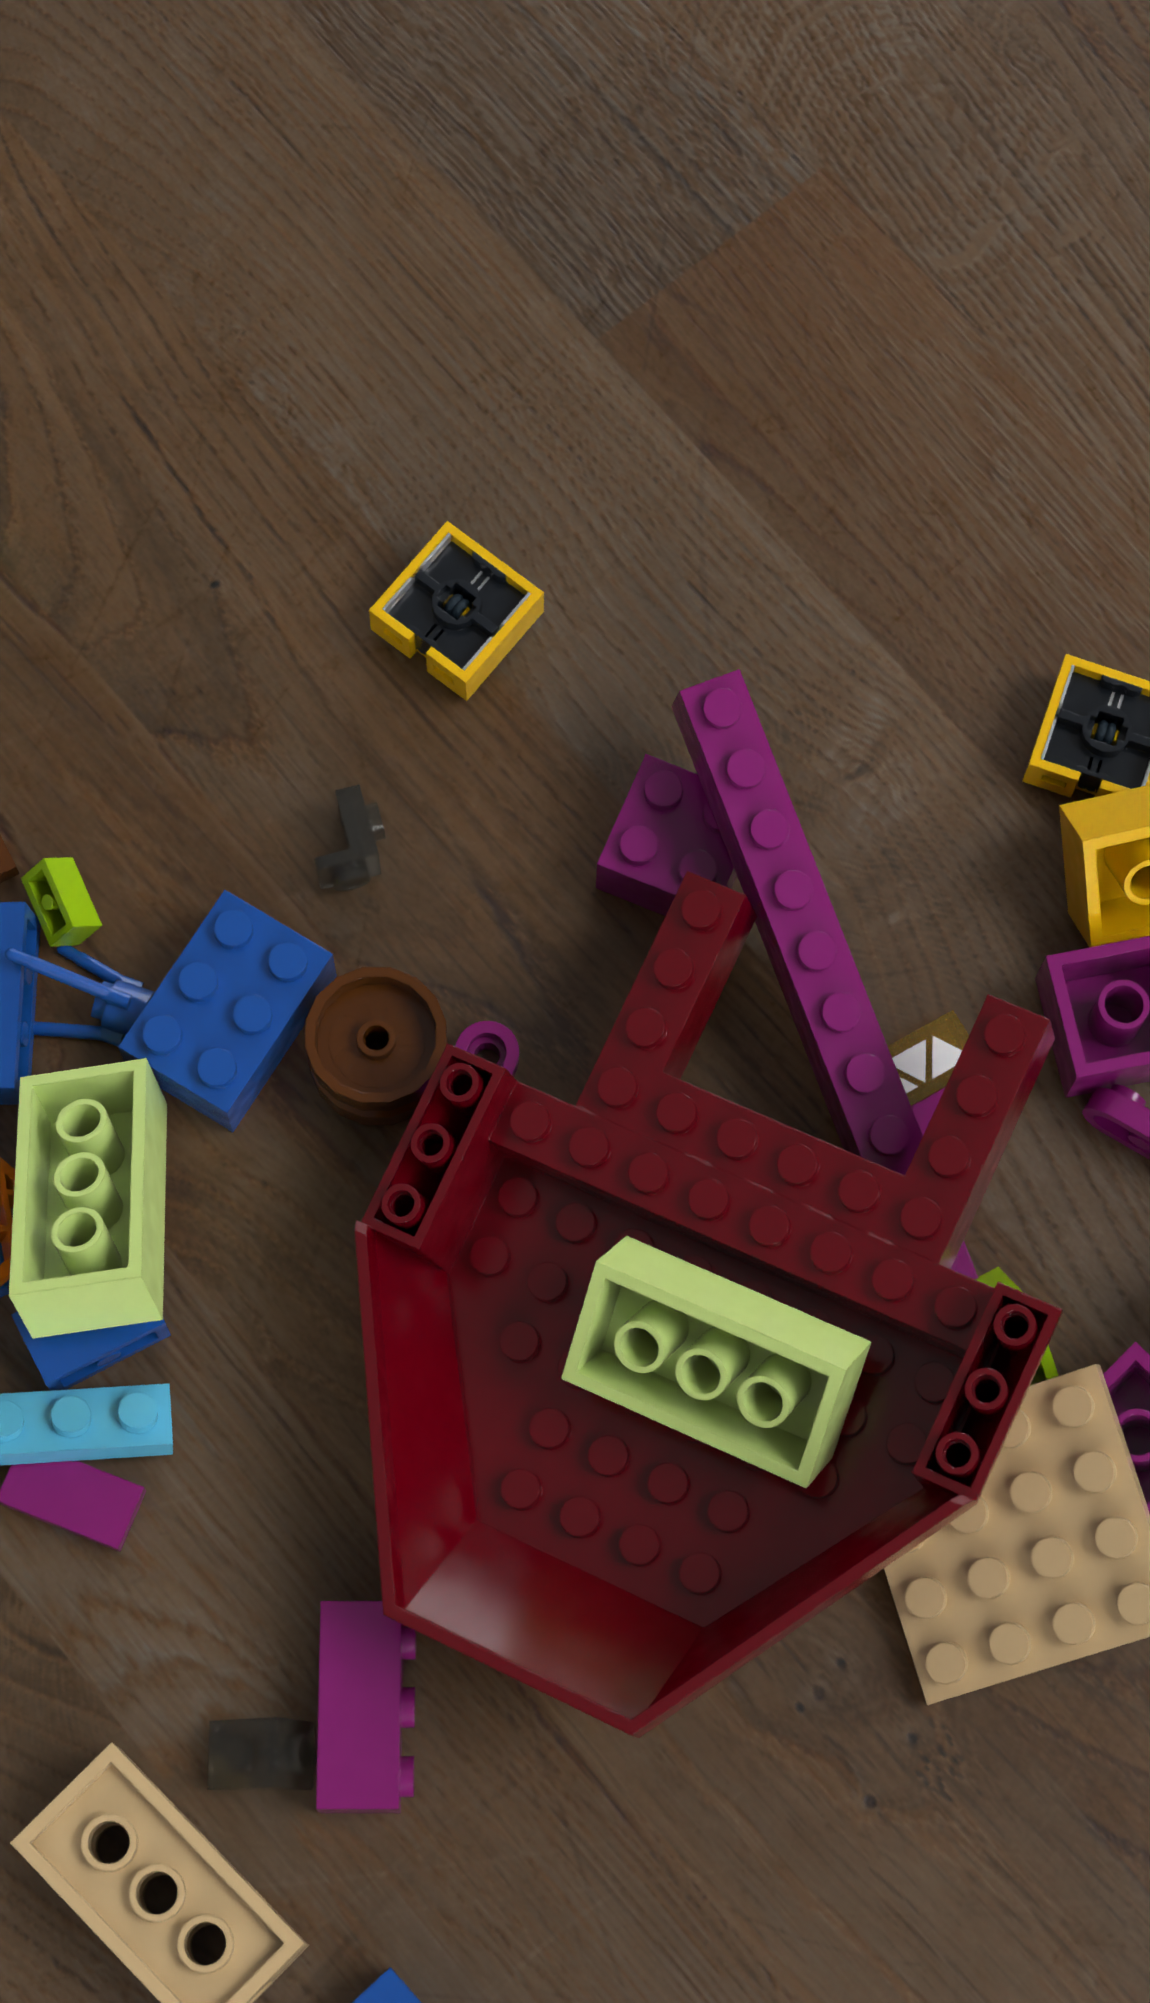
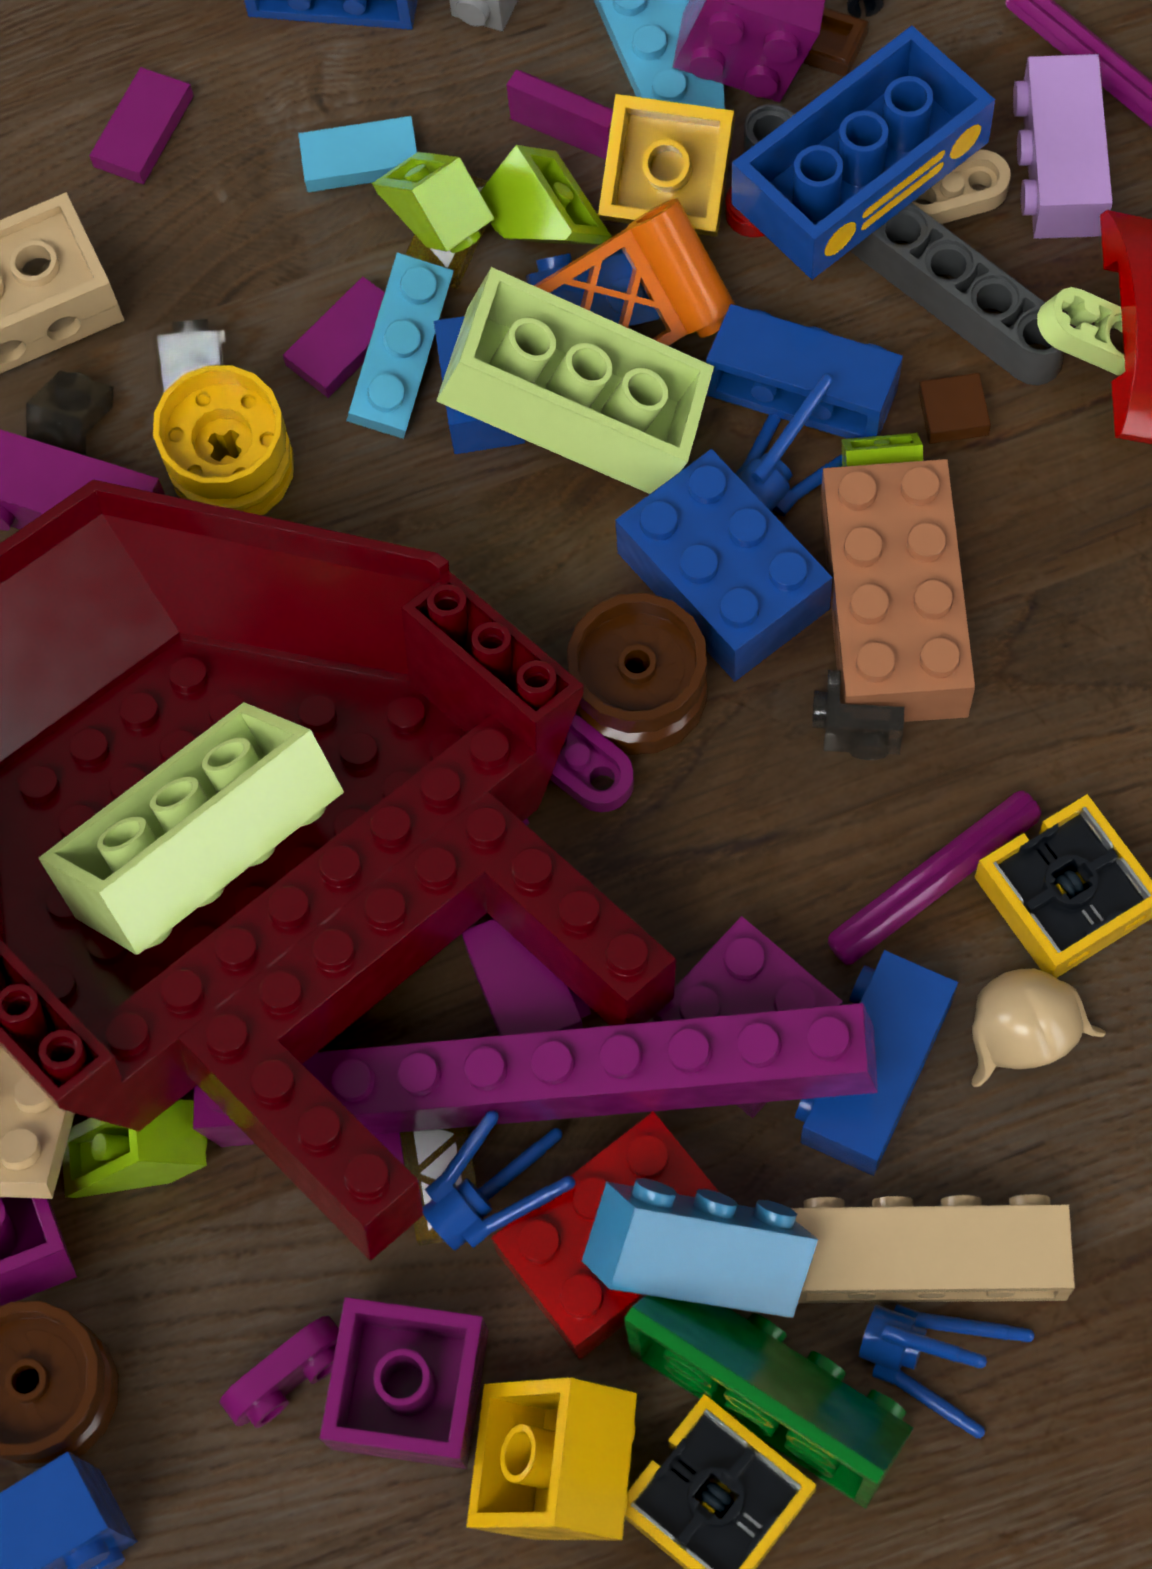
camera: 120 degrees right, 5 degrees down
none -> yellow wheel [153,365,294,515]
none -> clear smoke bracket [157,319,225,393]
none -> blue plant [423,1110,576,1251]
none -> magenta brick [462,919,591,1036]
none -> red brick [491,1111,720,1360]
none -> dark azure brick [582,1178,818,1318]
none -> green slope [624,1295,914,1509]
none -> tan brick [791,1194,1075,1303]
none -> blue brick [795,950,959,1176]
none -> nougat brick [820,459,975,726]
none -> magenta axle [827,790,1042,965]
none -> blue plant [859,1304,1035,1439]
none -> tan hair [972,969,1106,1087]

